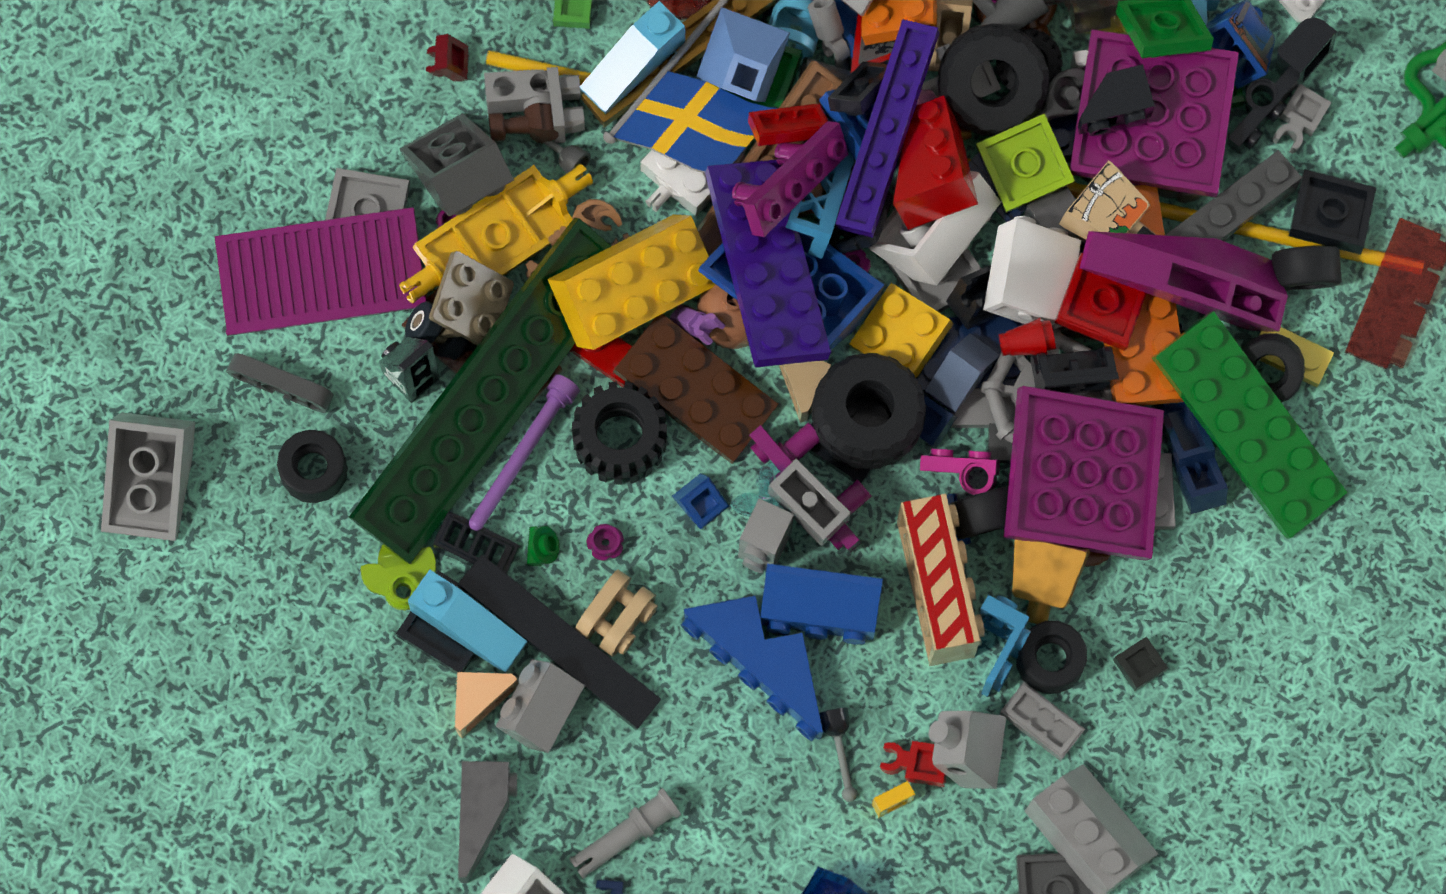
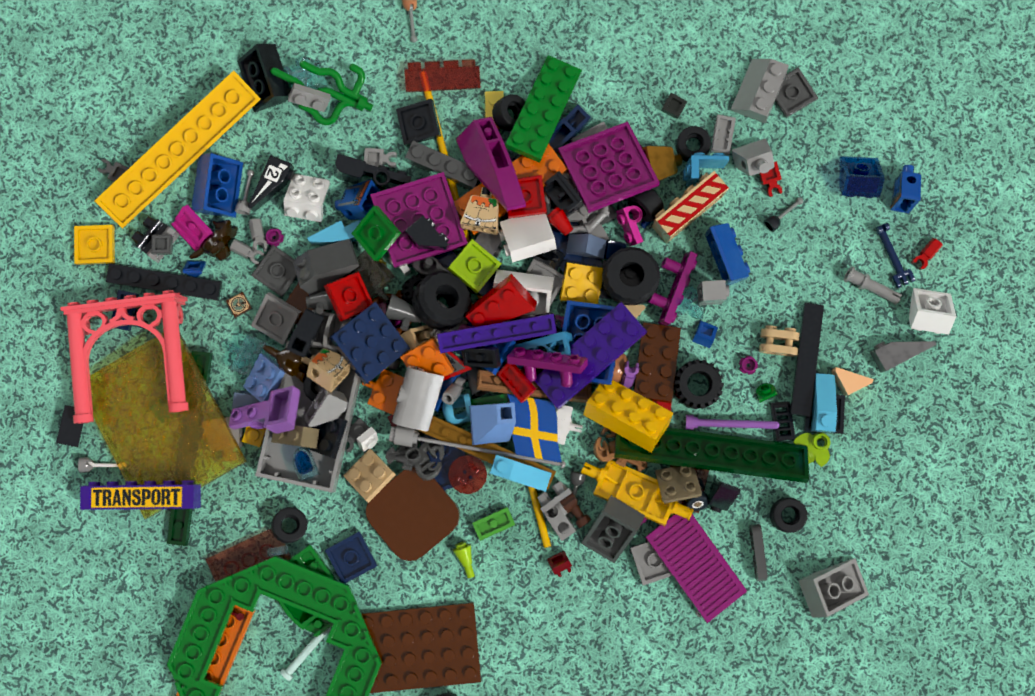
camera: 115 degrees left, 10 degrees up
light grey brick [495,659,585,753] -> none
blue slope [681,595,823,741] -> none
light grey brick [768,459,851,546] -> none
yellow tile [872,781,915,818] -> none
black tyre [1272,246,1342,291] -> none

